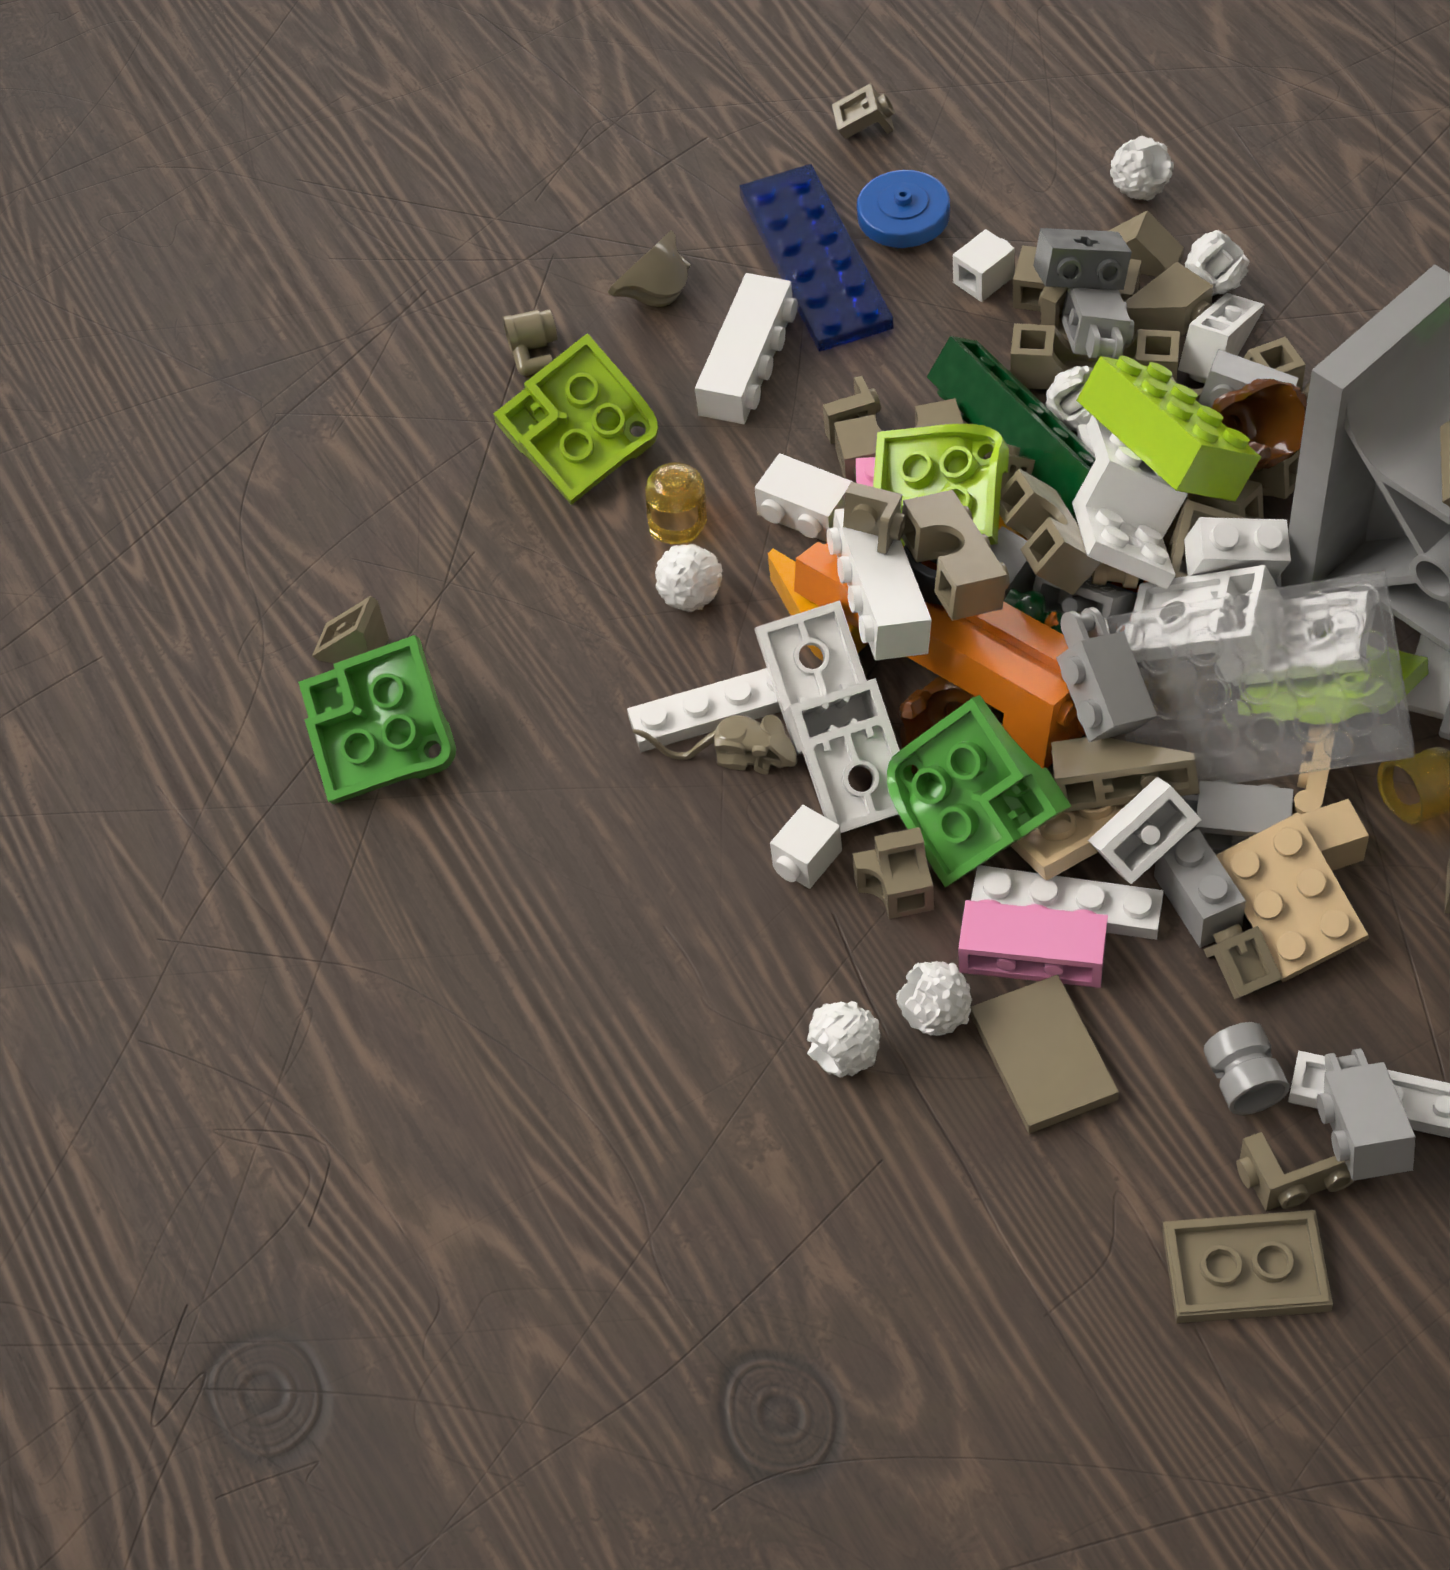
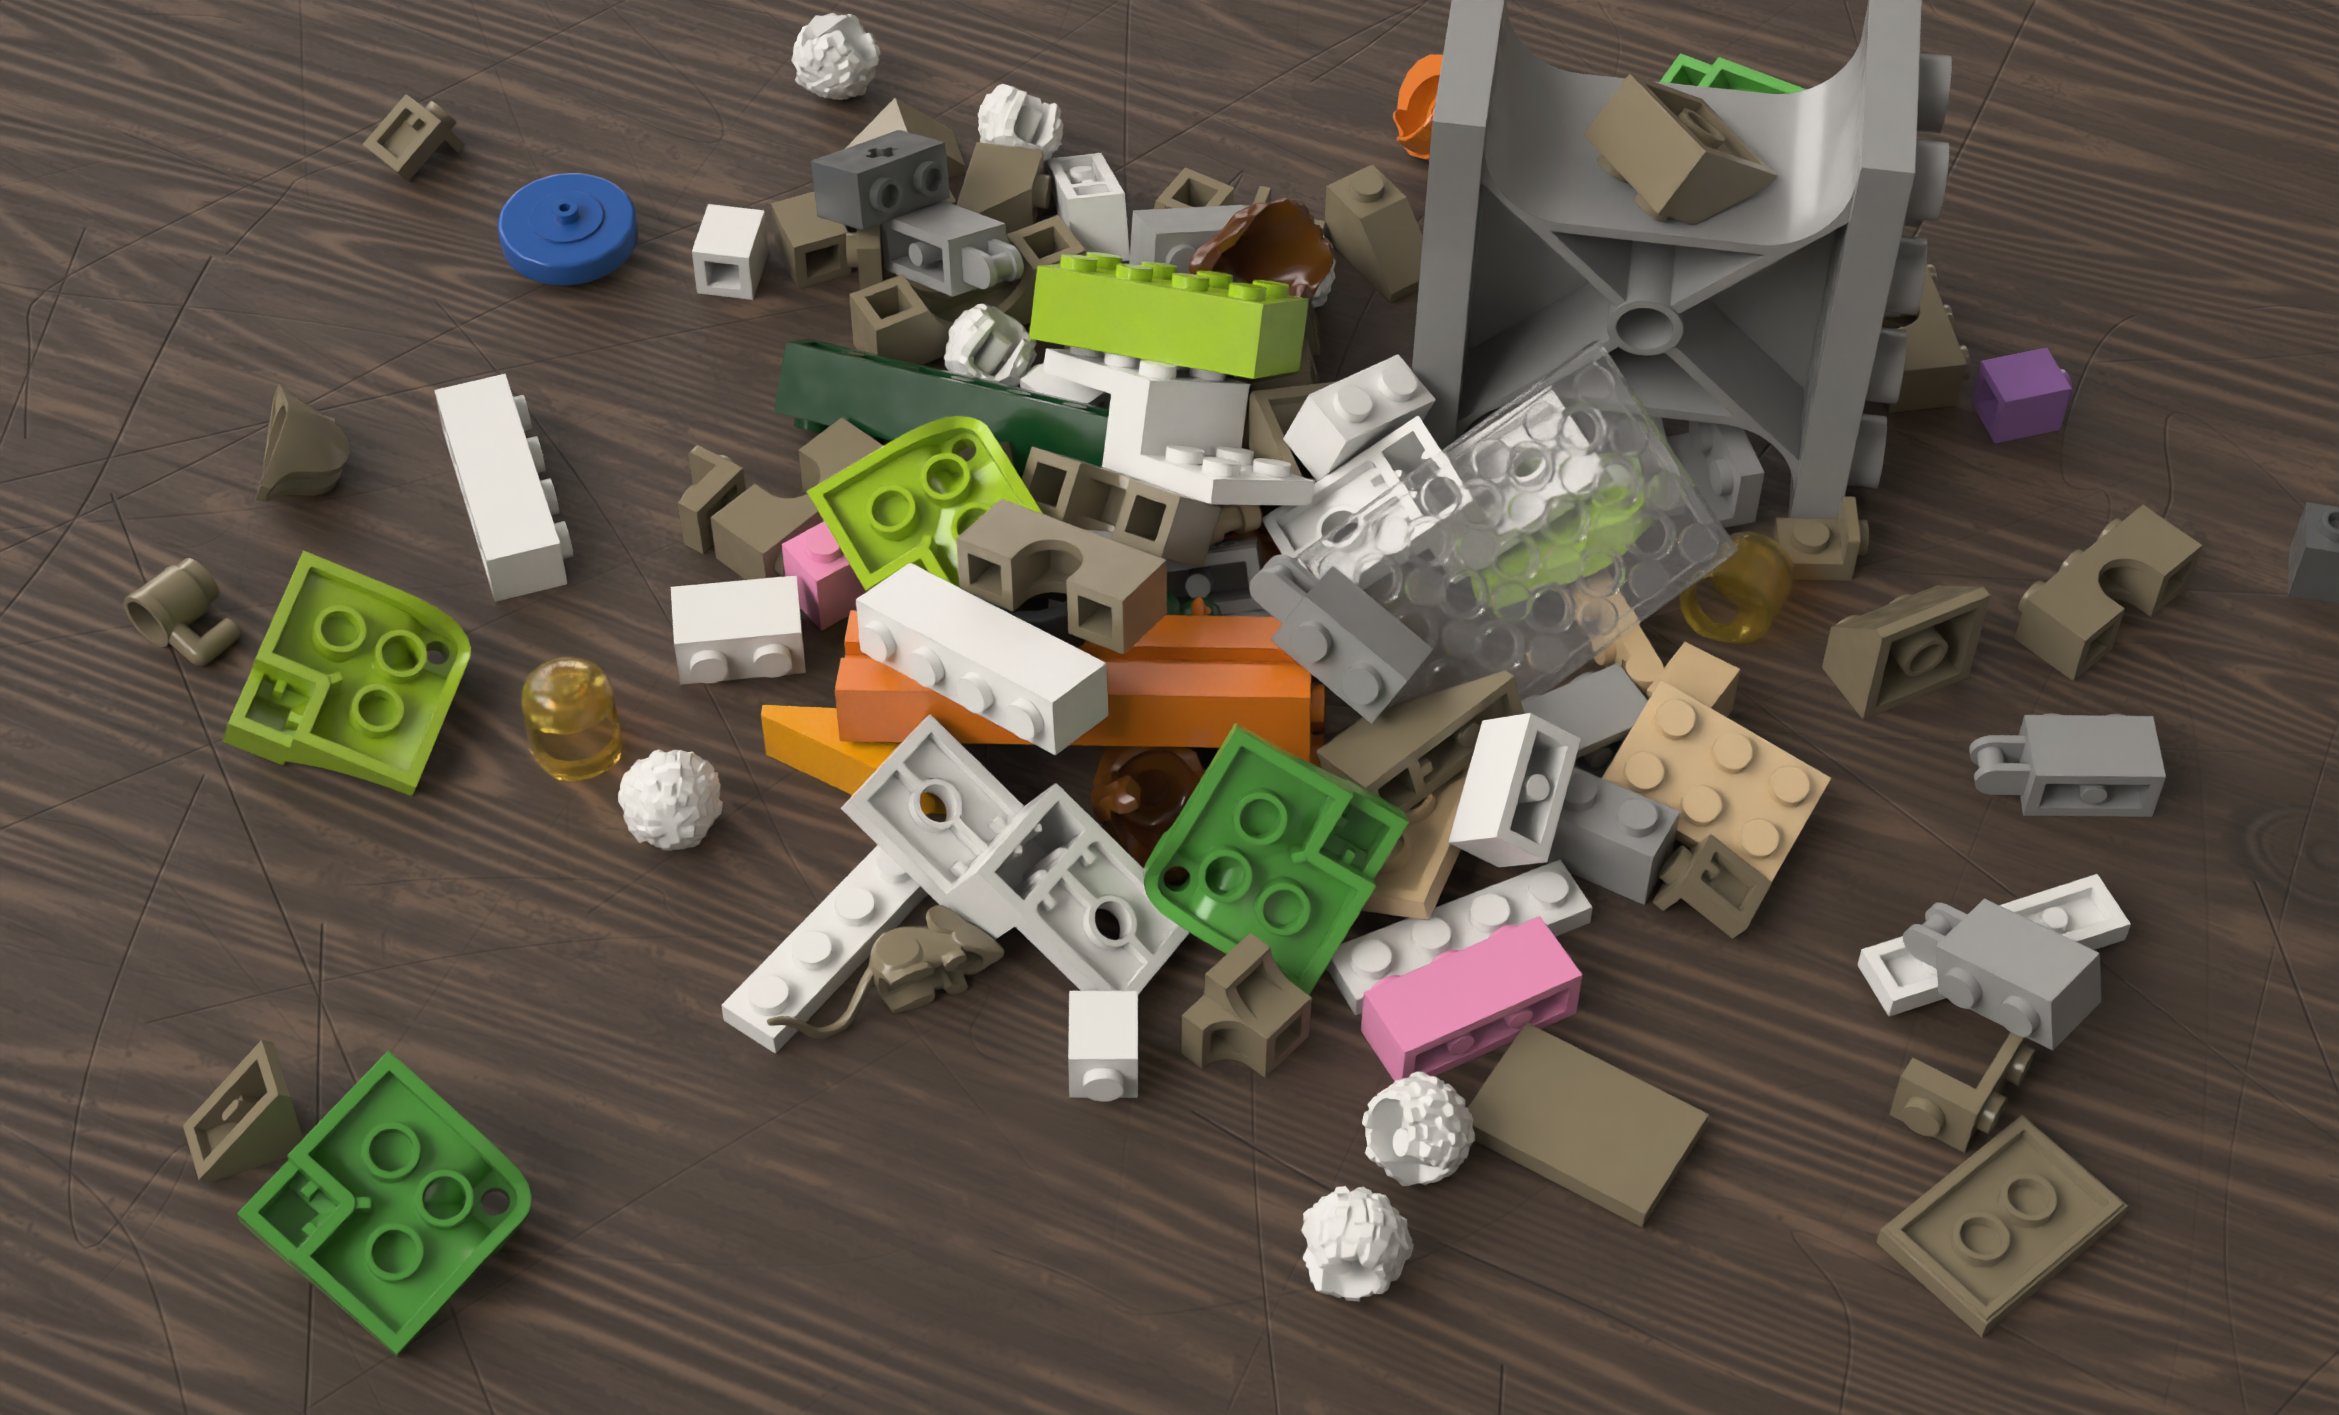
camera: 45 degrees left, 5 degrees down
clear blue plate [739,164,894,352] -> none
dark tan bracket [843,482,907,554] -> none
light grey wheel [1203,1022,1290,1115] -> none

